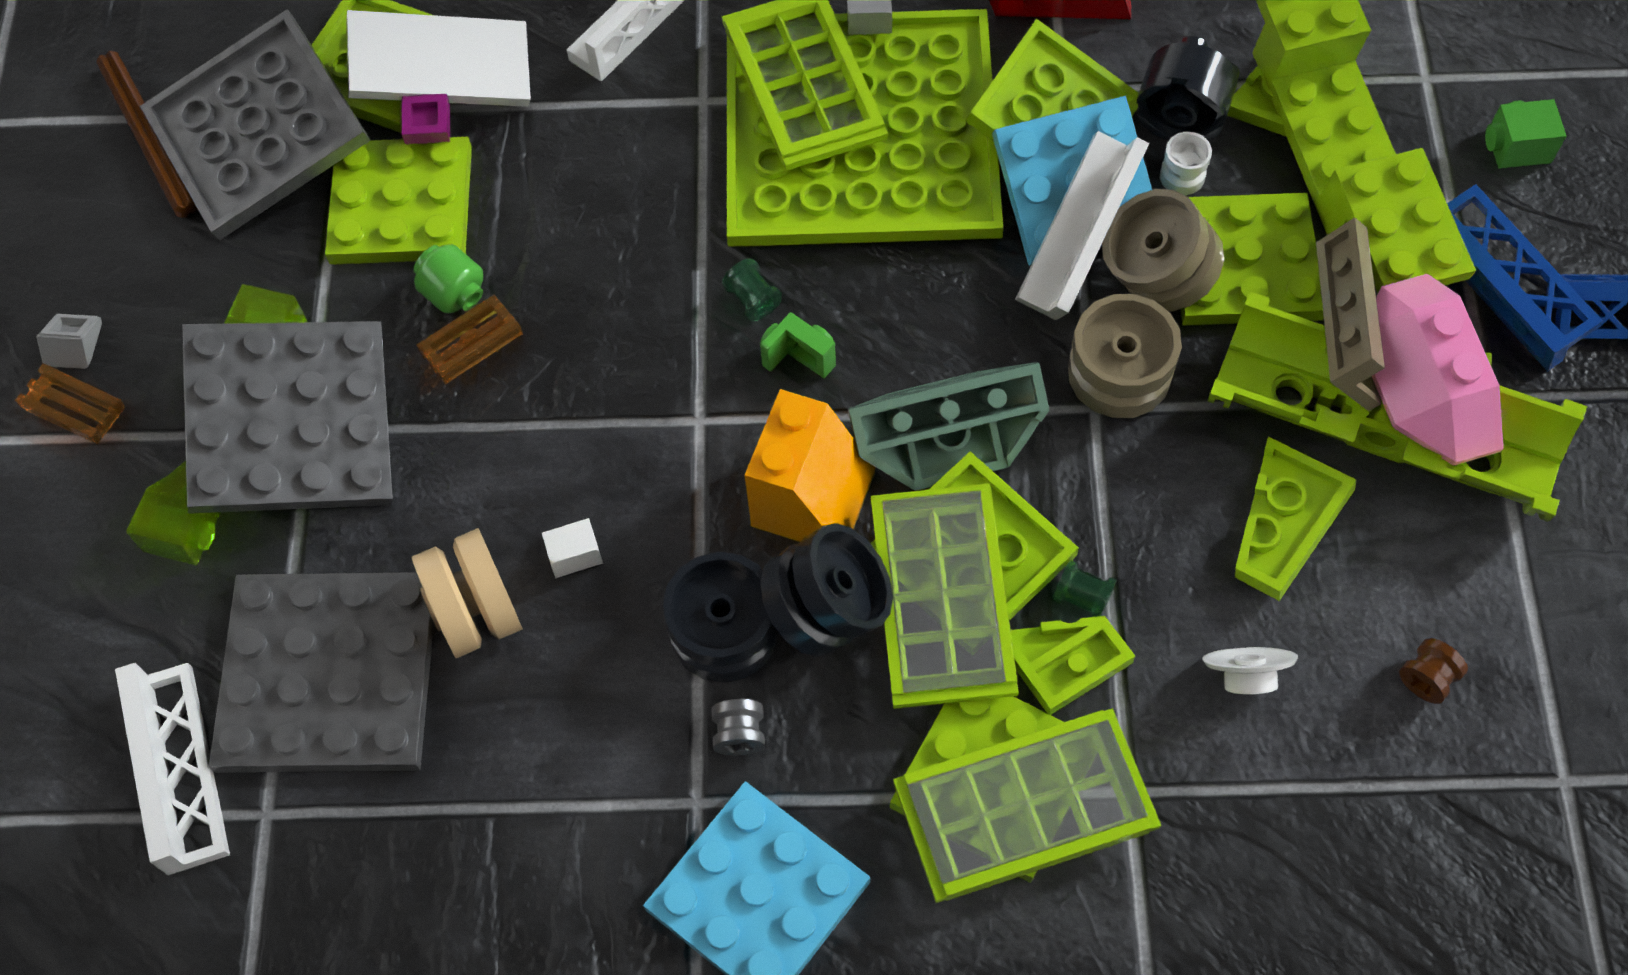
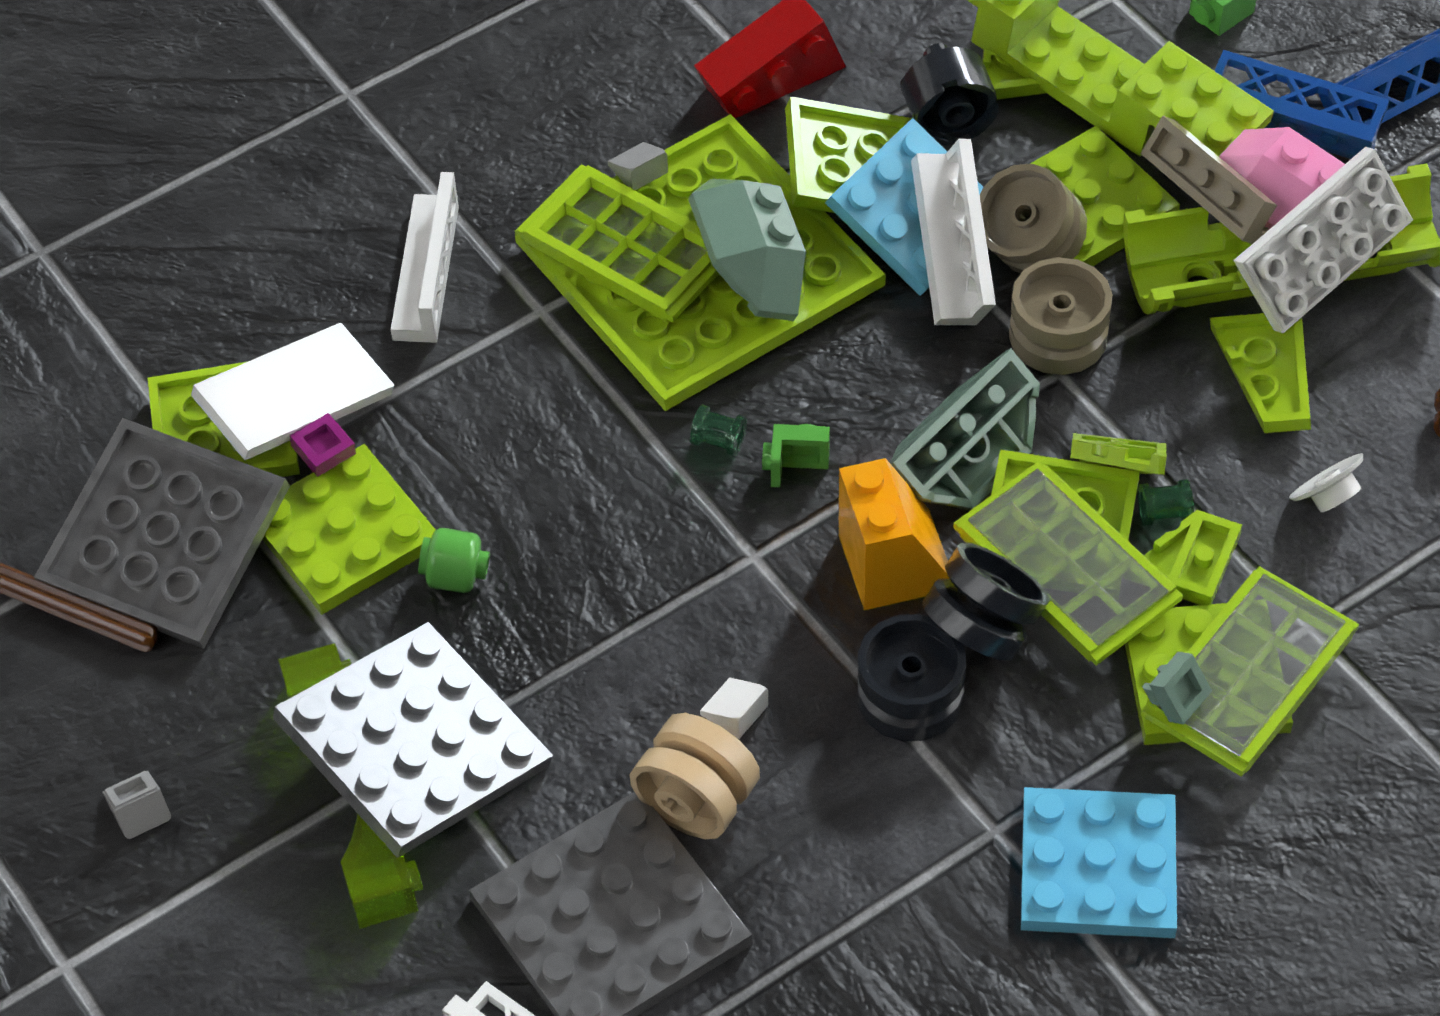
camera: 35 degrees left, 10 degrees down
clear orange tile [15,363,125,444] -> none
clear orange tile [417,294,523,385] -> none
flat silver wheel [712,699,765,756] -> none
white wheel [1160,131,1212,195] -> none
none -> sand green wedge [688,179,806,321]
none -> lime wing [1070,433,1167,475]
none -> sand green tile [1142,652,1212,724]
none -> white tile [1234,147,1413,333]

